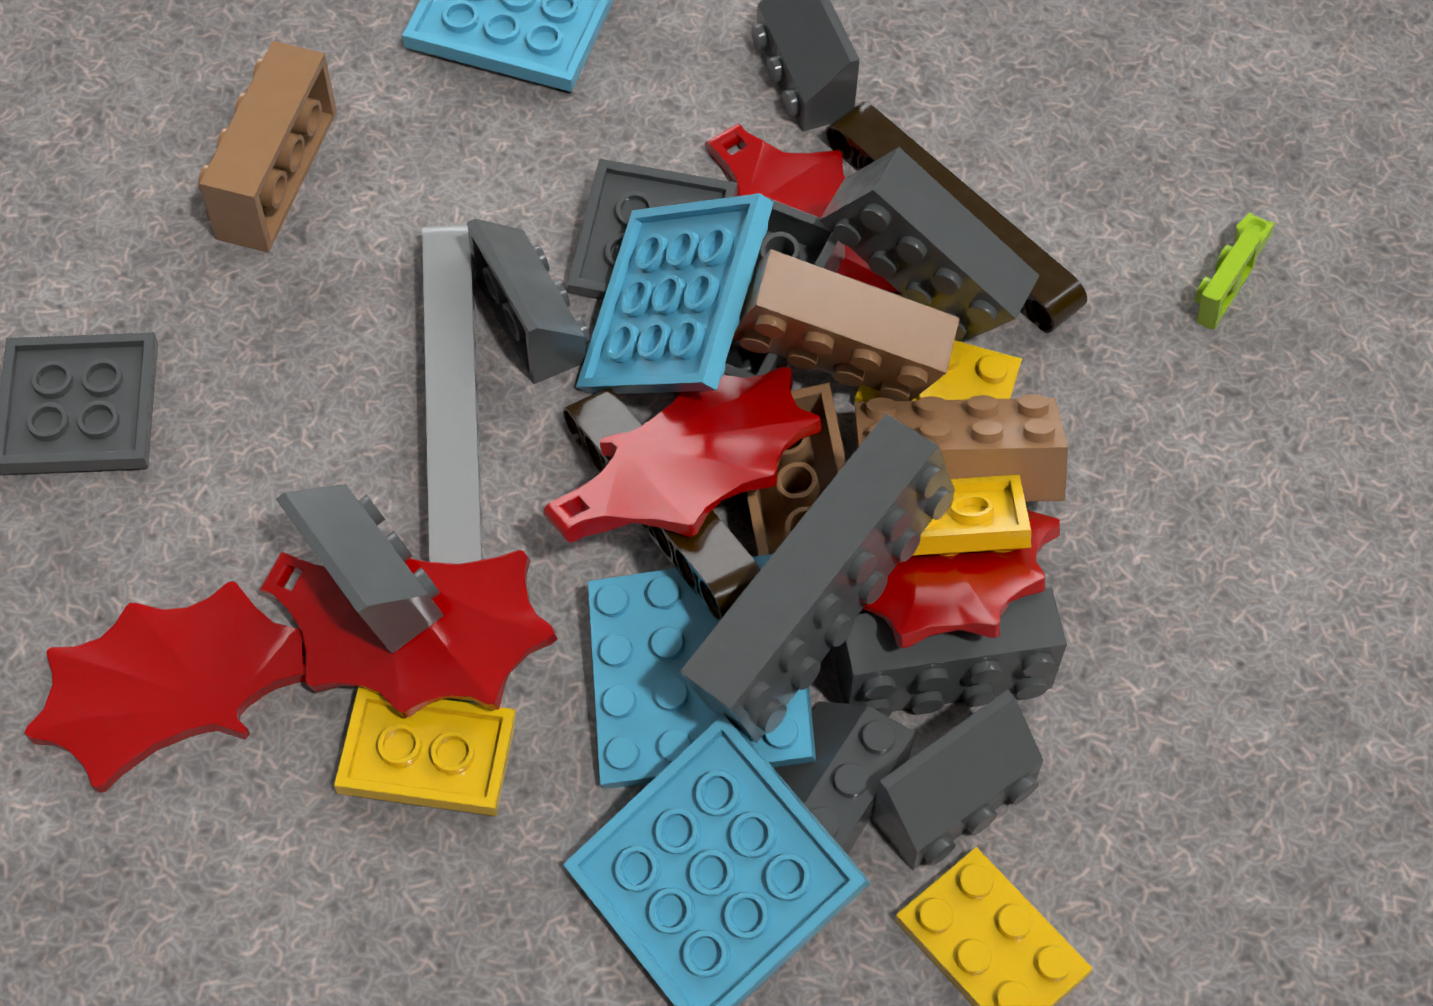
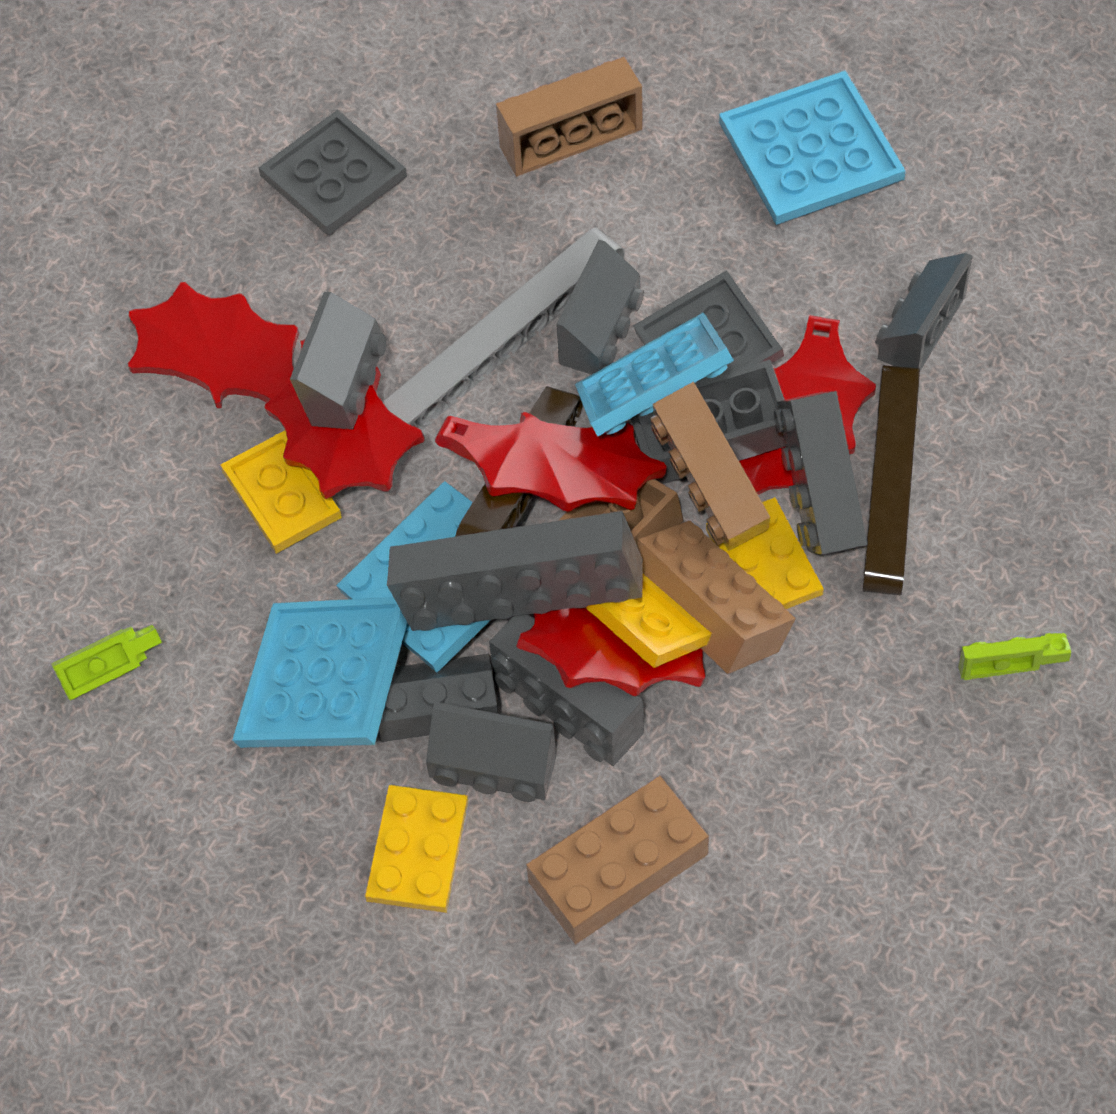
camera: 55 degrees right, 0 degrees up
none -> medium nougat brick [526,776,709,945]

